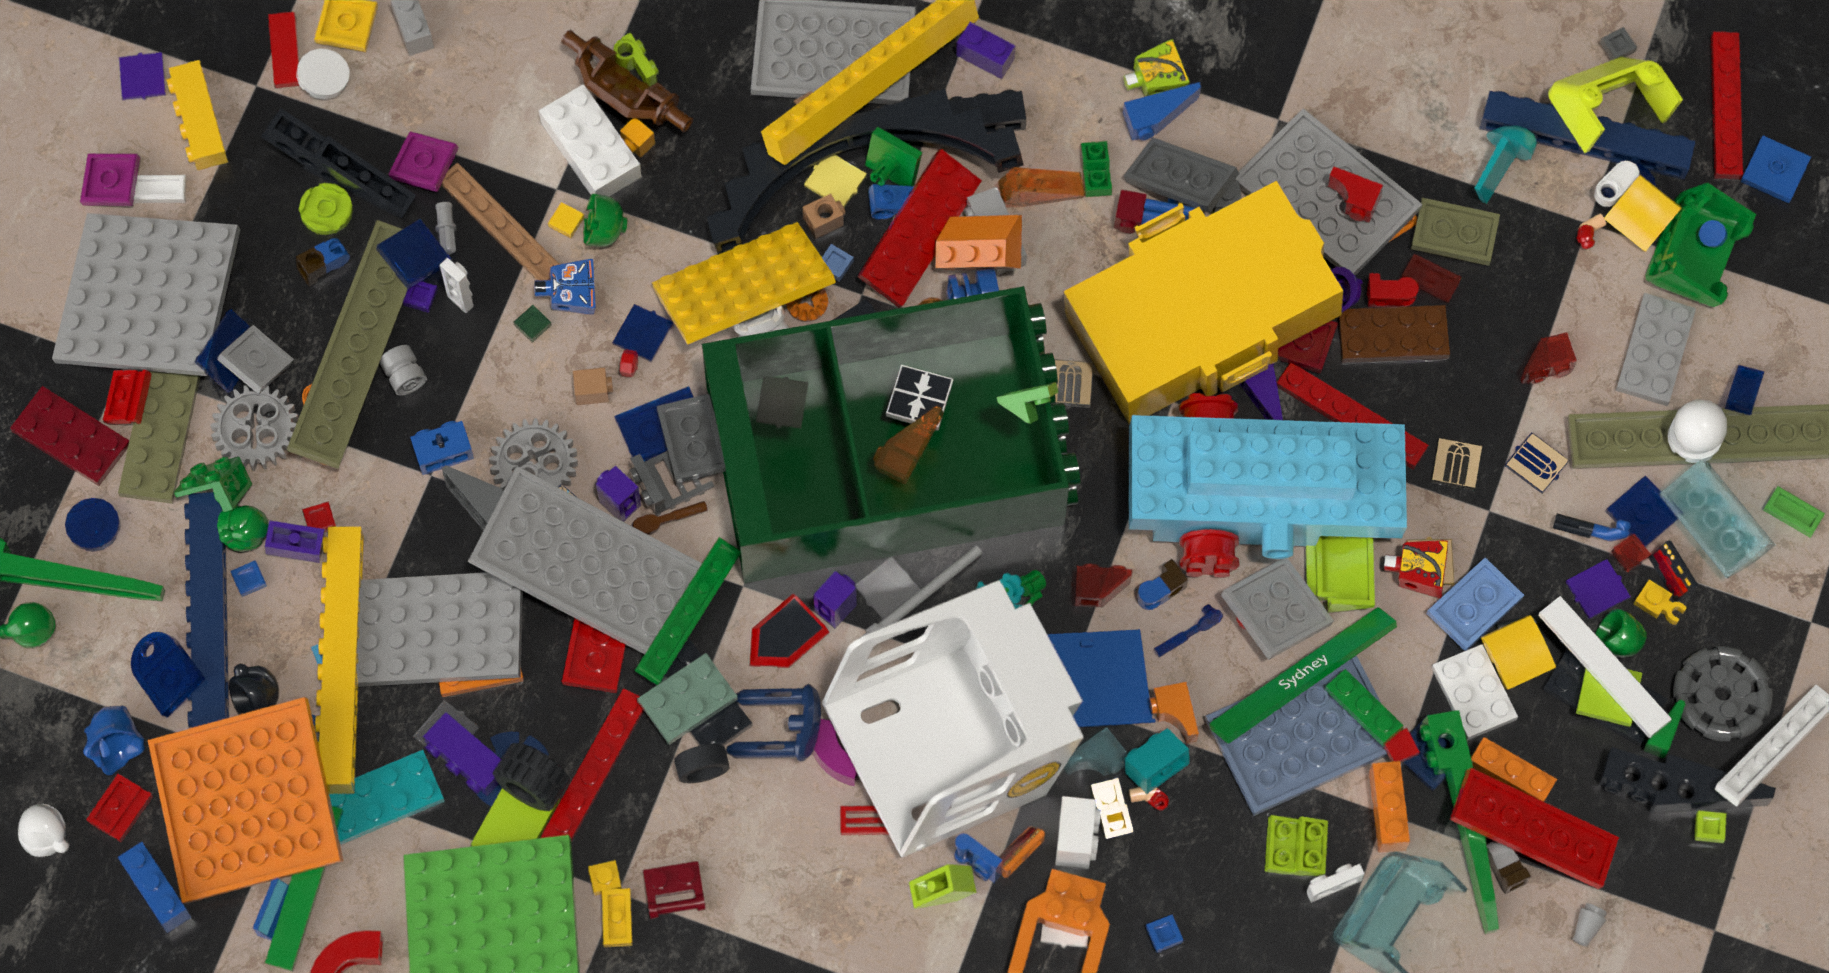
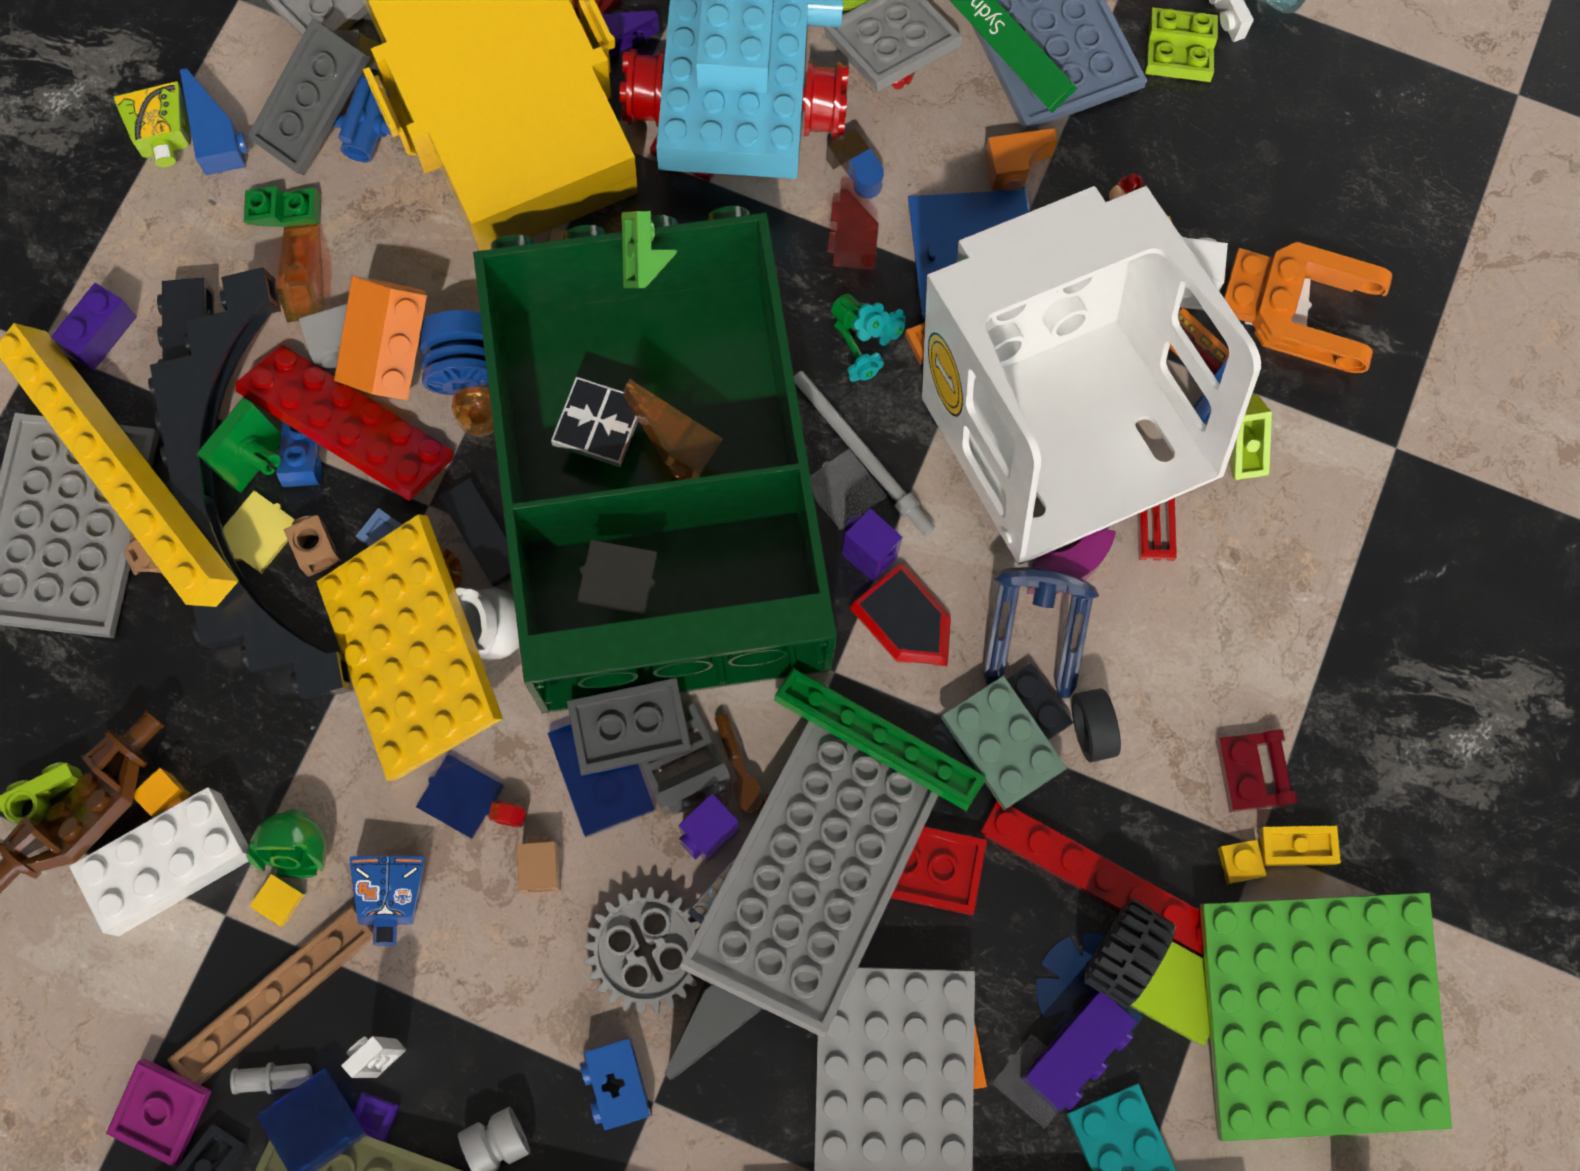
camera: 90 degrees left, 5 degrees up
clear green tile [513,305,552,343] -> none
dark red brick [1114,189,1147,234] -> none
teal brick [1125,728,1189,794] -> none
blue plate [1146,915,1183,953] -> none
clear blue piece [1154,604,1223,658] -> none

